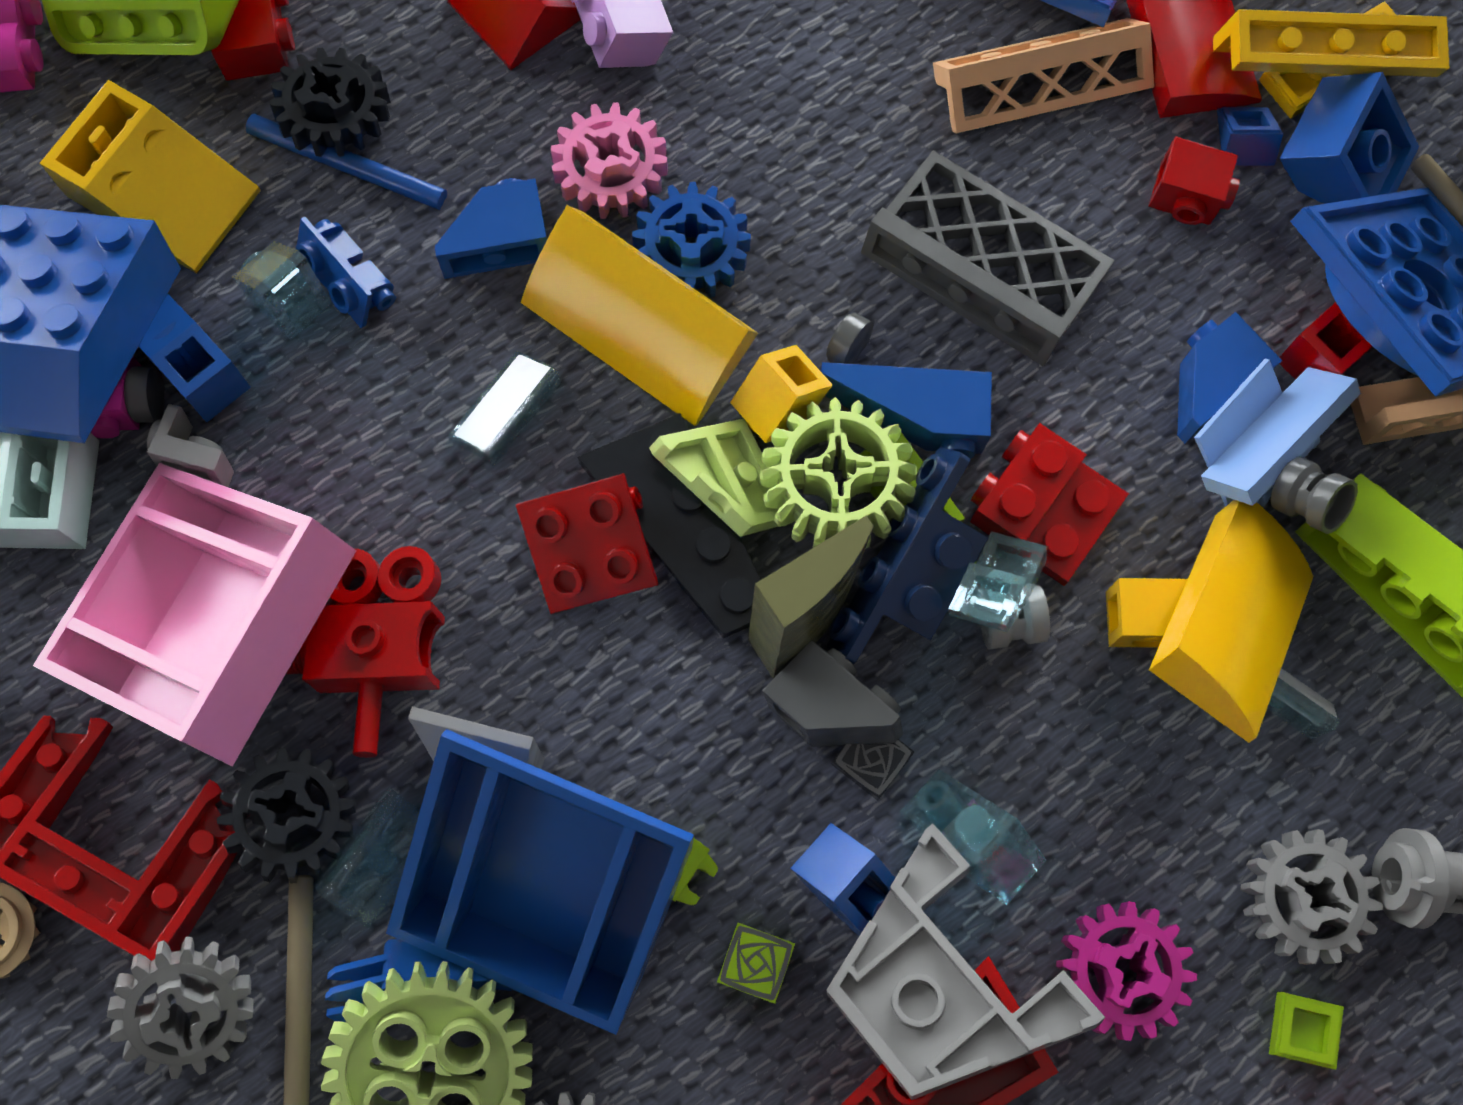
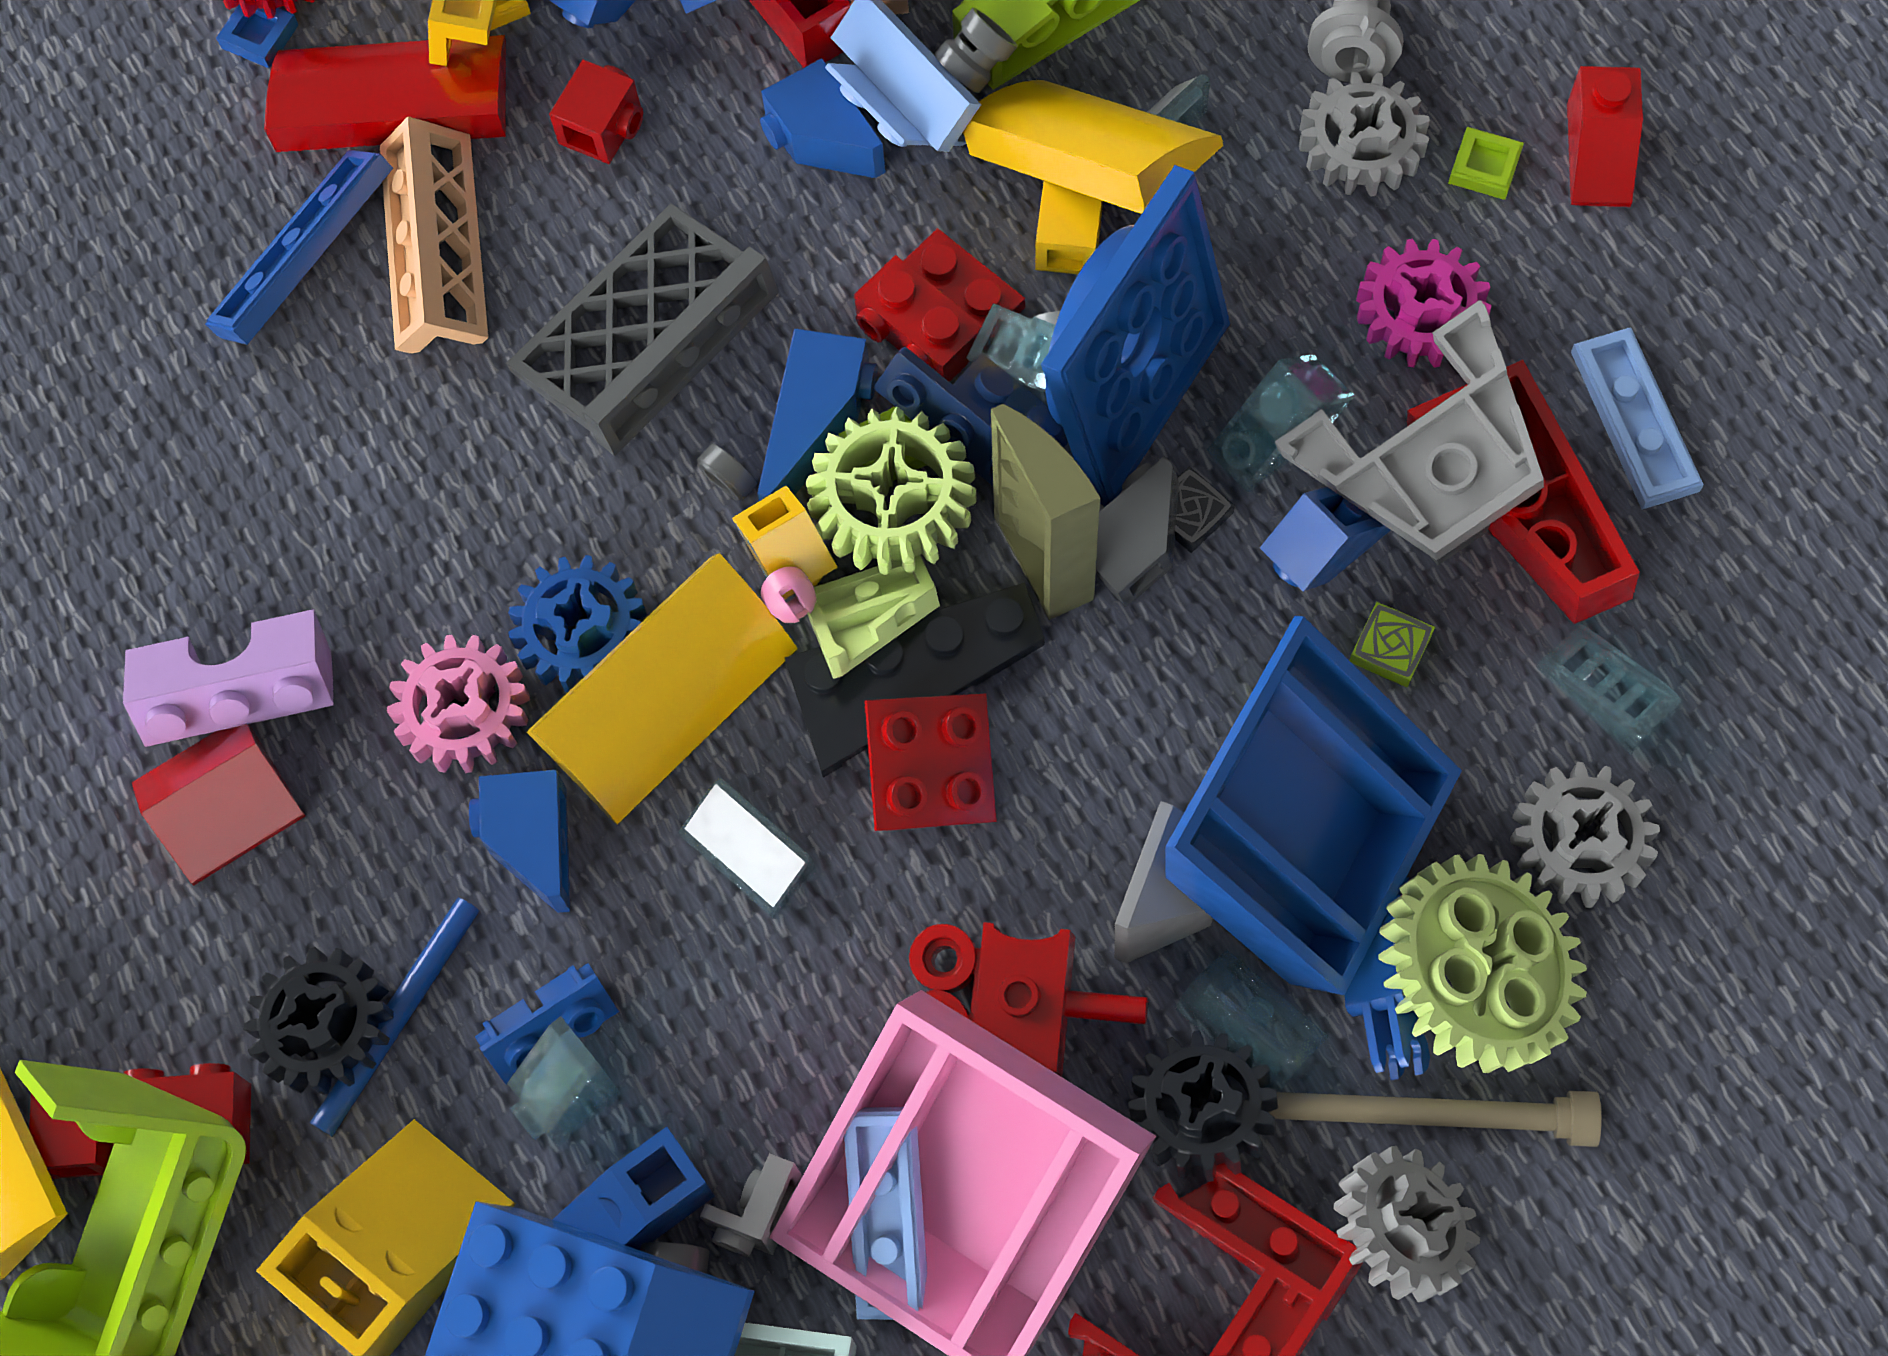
camera: 75 degrees left, 5 degrees down
blue slope [1217,107,1283,166] -> none
none -> bright pink hinge [760,567,817,623]
none -> light blue tile [844,1107,927,1320]
none -> blue piece [1041,165,1230,507]

